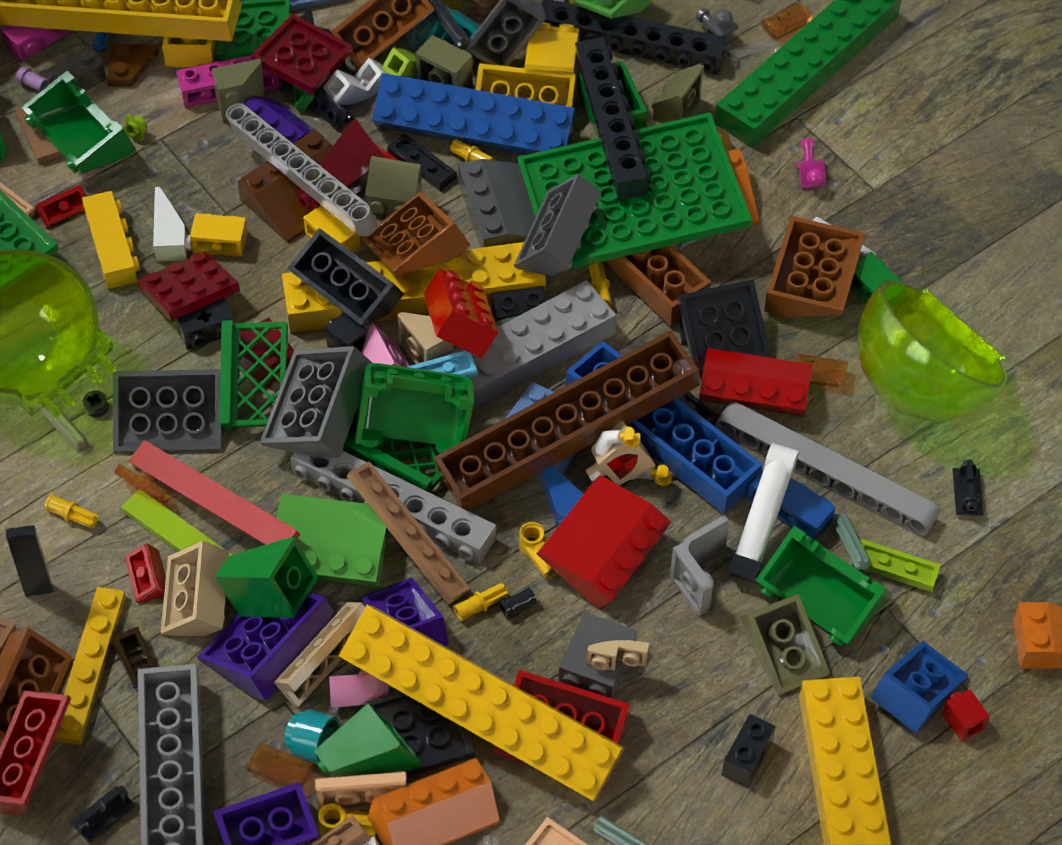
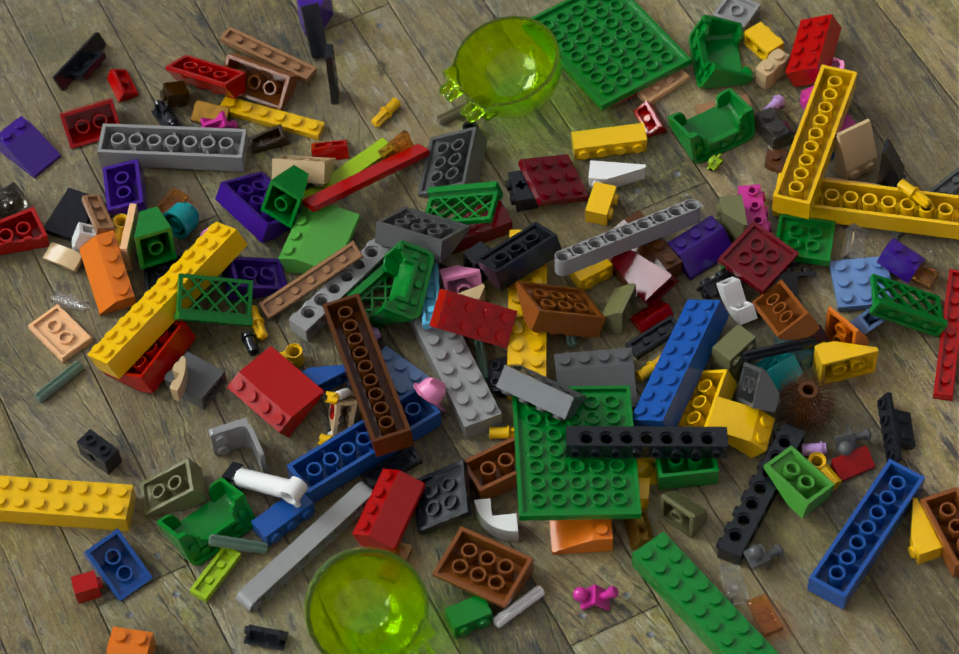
camera: 105 degrees right, 0 degrees up
tan fence [274,602,365,707] -> none
lime brick [382,47,417,79] -> none
none -> dark brown brick [160,80,189,108]
none -> green fence [173,273,253,327]
none -> pearl gold slope [191,100,231,124]
none -> dark pink piece [200,111,238,129]
none -> bright pink piece [413,377,446,412]
none -> white brick [474,498,519,541]

